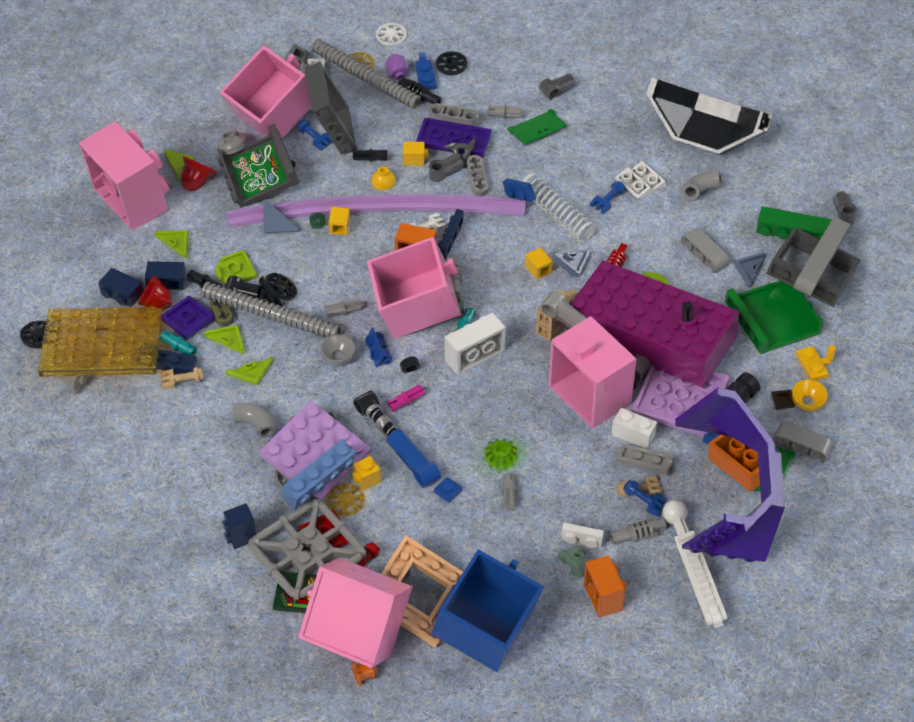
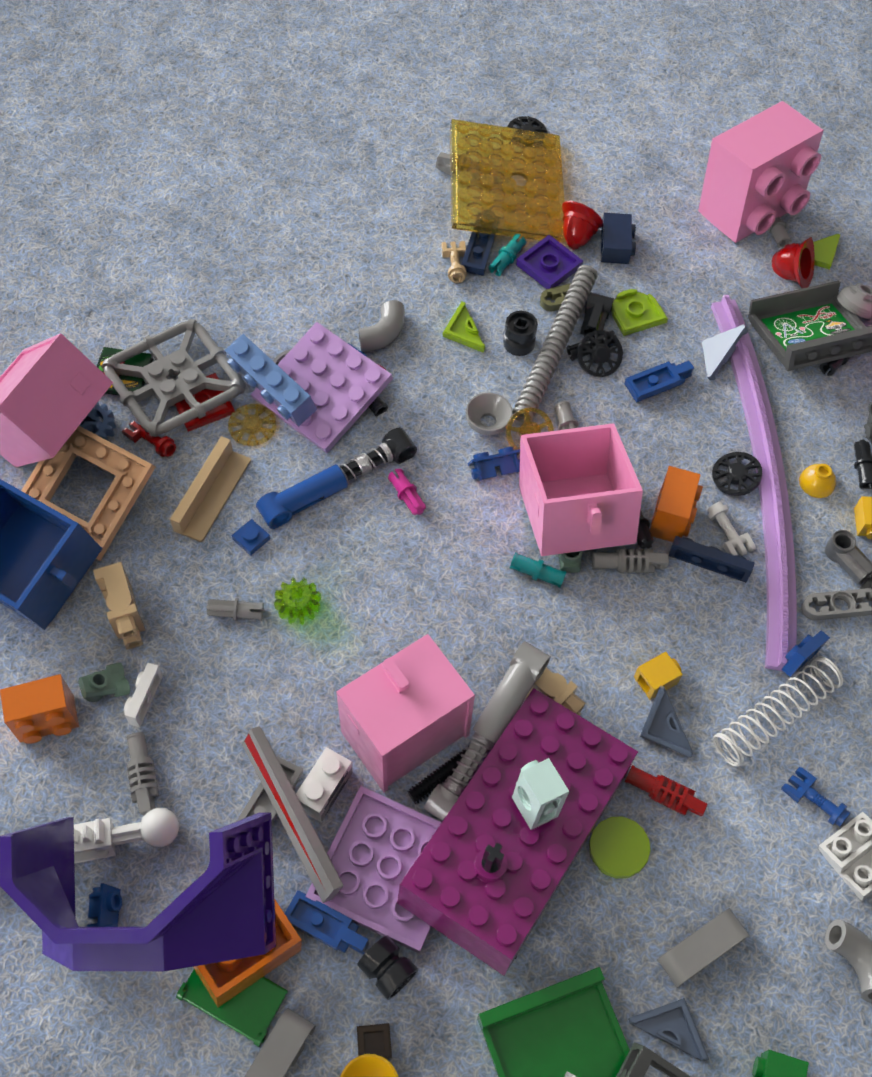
camera: 90 degrees right, 10 degrees up
dark blue brick [98,268,144,307] -> none
lime tile [155,230,189,258] -> none
black axle [187,269,222,288] -> none
lime tile [204,325,245,354] -> none
dark blue brick [222,503,256,549] -> none
clear green bush [309,212,326,229] -> none
yellow brick [329,207,350,235] -> none
yellow brick [352,456,381,491] -> none
black tile [400,356,420,373] -> none
white brick [445,313,506,375] -> none
tan hinge [616,476,663,497] -> none
blue hinge [623,480,666,517] -> none
none -> tan hips [93,562,146,650]
none -> tan panel [170,436,251,542]
none -> light grey tile [242,726,343,903]
none -> black wheel [503,310,538,356]
none -> clear yellow wheel [506,408,554,450]
none -> light aqua brick [512,758,569,830]
none -> blue hinge [624,361,694,403]
none -> black wheel [712,452,762,496]

